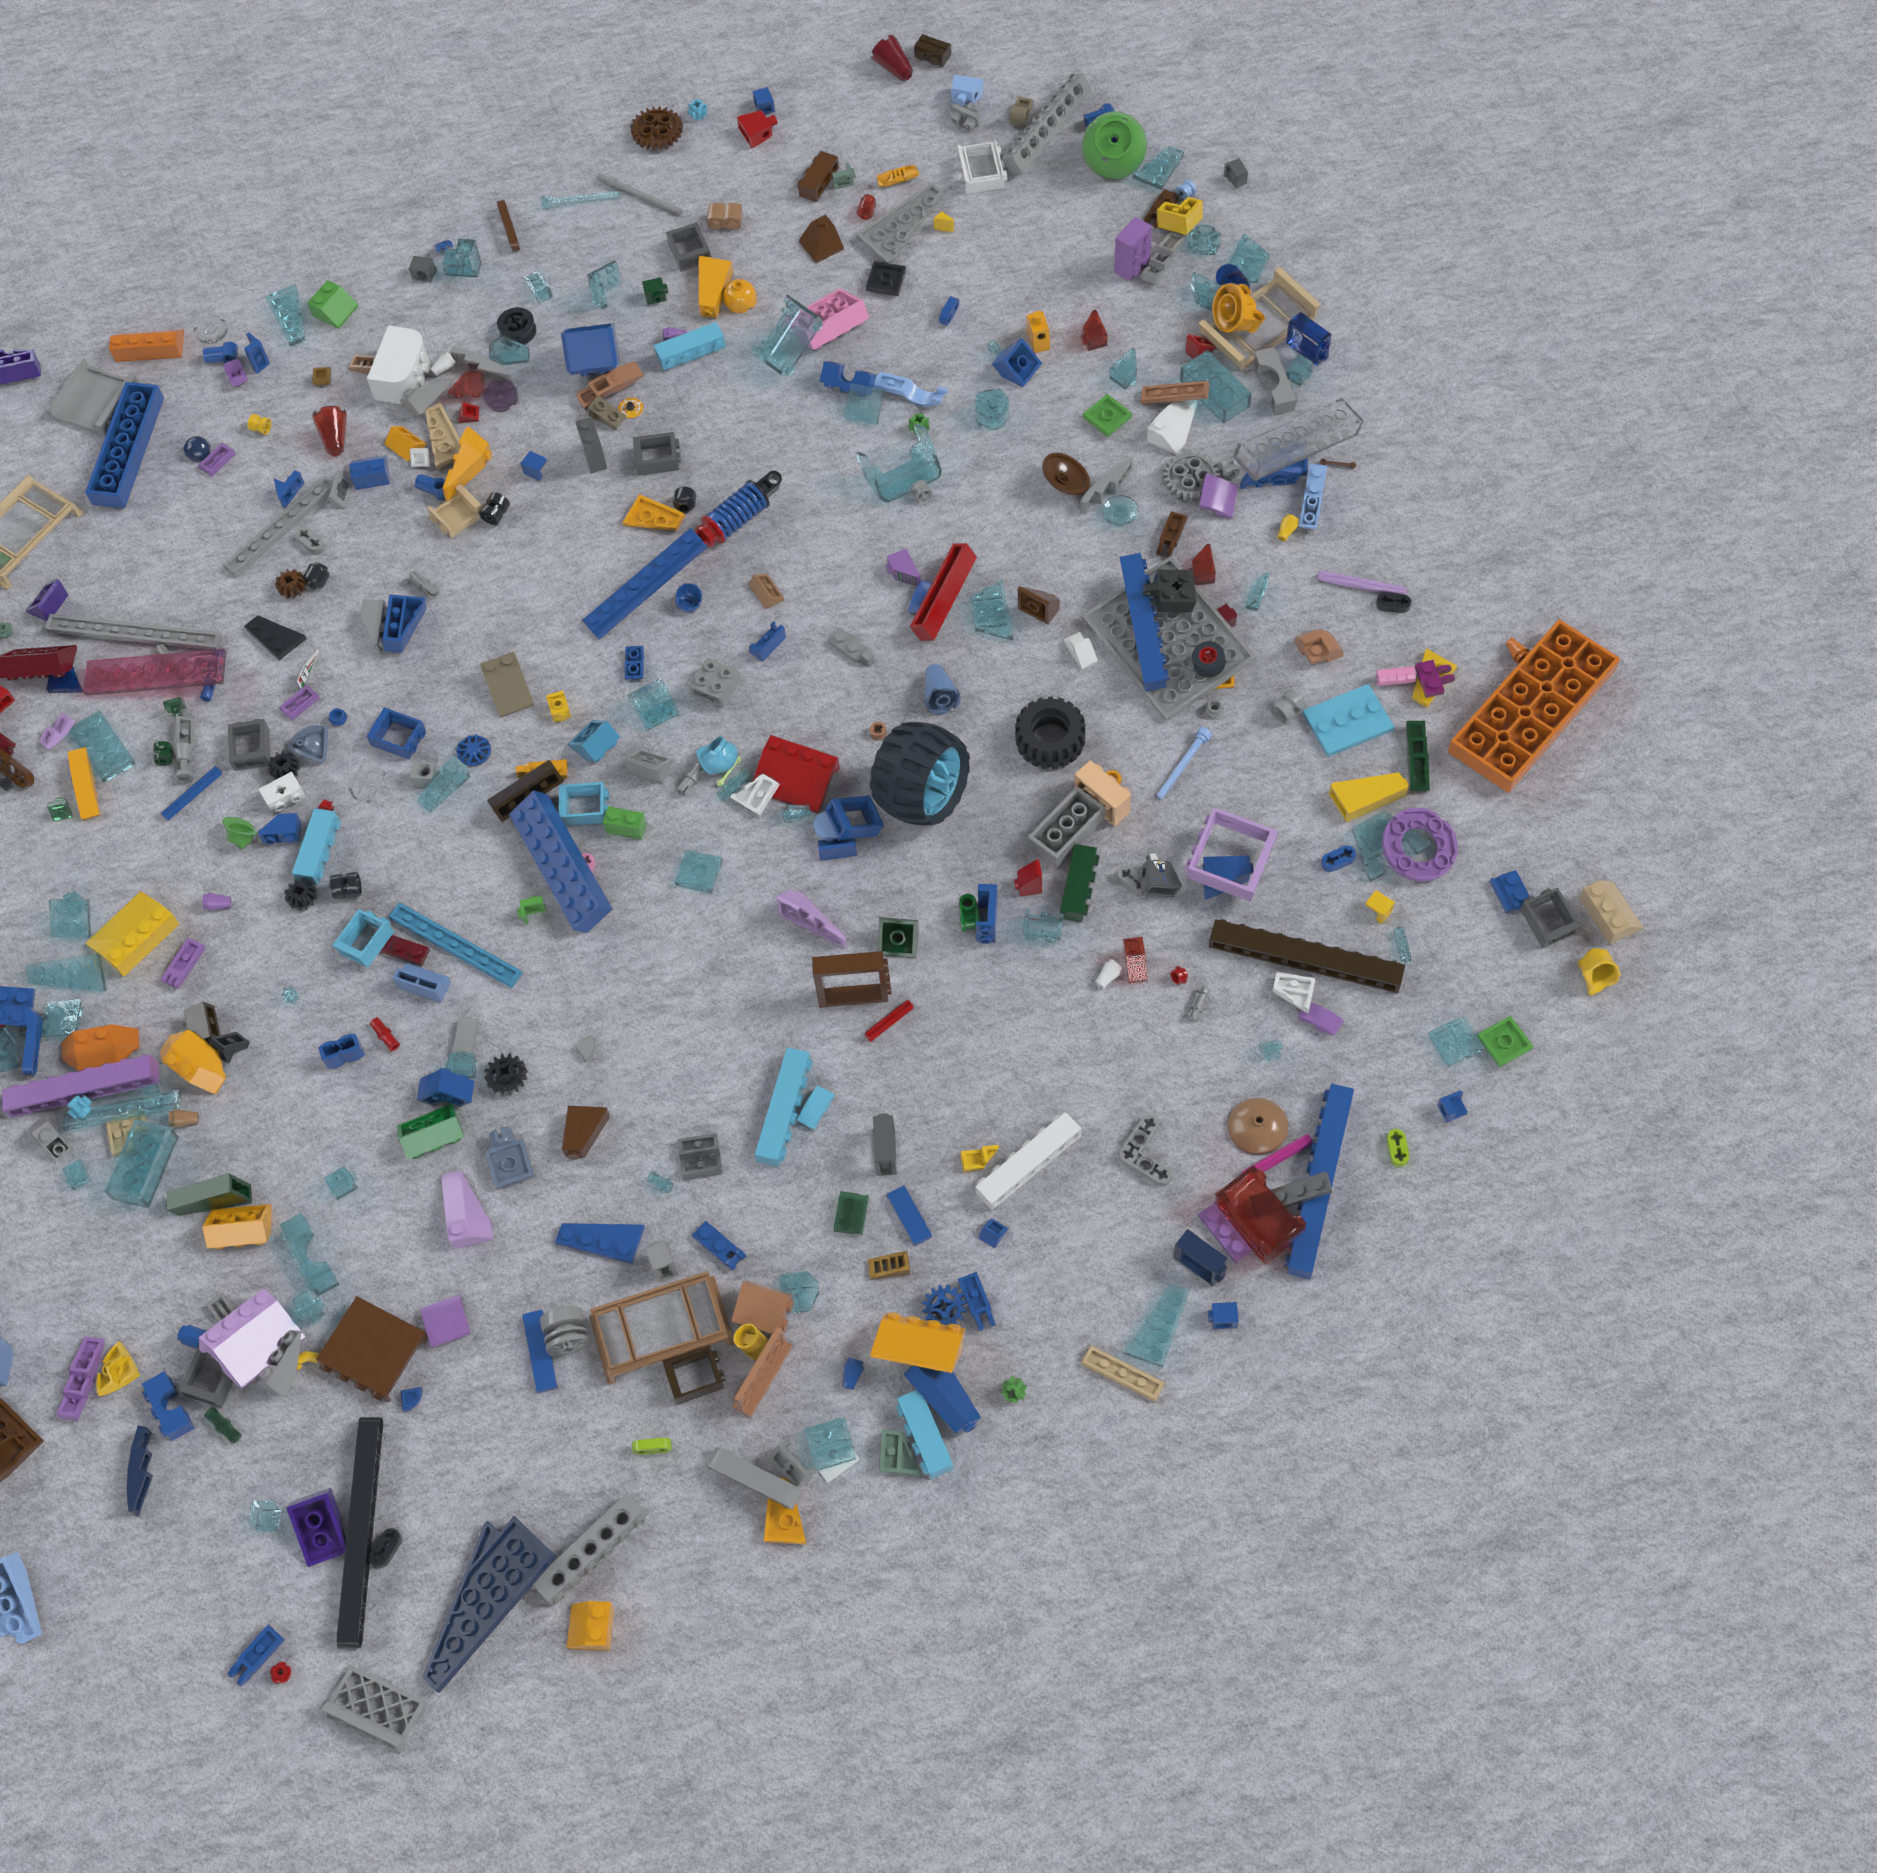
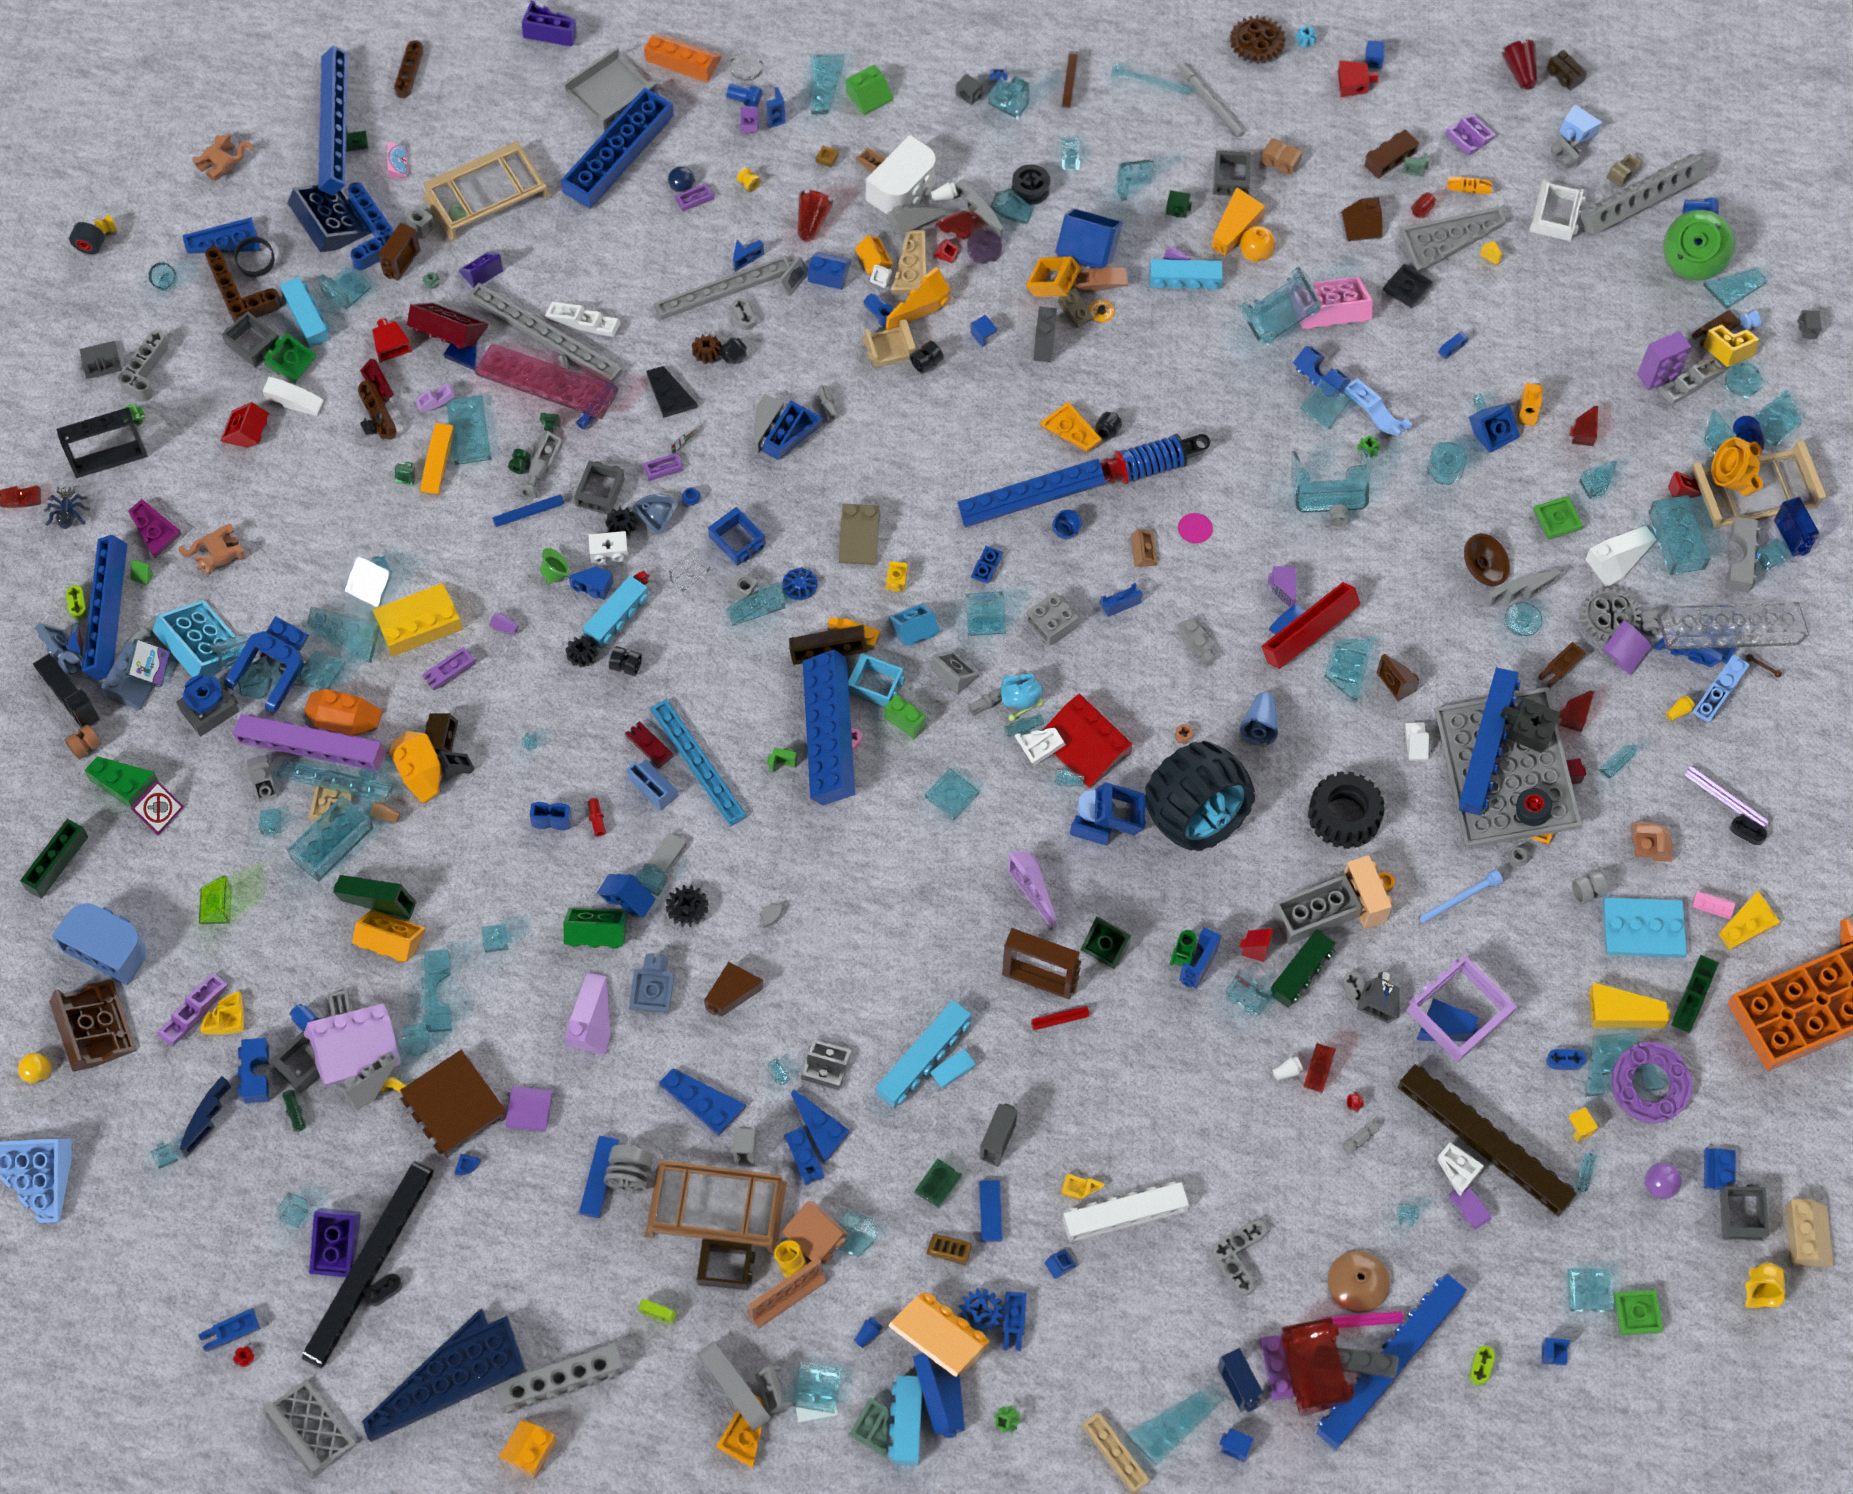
camera: 20 degrees right, 0 degrees up
medium azure gear [67,1095,93,1119] -> none
medium azure window [332,909,394,968] -> none
dark grey window [633,432,681,475] -> none
nougat tile [1140,381,1210,405] -> none
magenta hinge [1415,660,1455,698] -> none
none -> clear light blue tile [151,1141,178,1169]
none -> clear neon green slope [199,875,232,925]
none -> white slope [545,302,621,337]
none -> blue wing [791,1090,850,1162]
none -> light orange window [1026,256,1081,297]
none -> dark pink sticker [1178,513,1213,543]
none -> medium lavender slope [1445,113,1496,156]
none -> medium lavender piece [1645,1162,1682,1199]

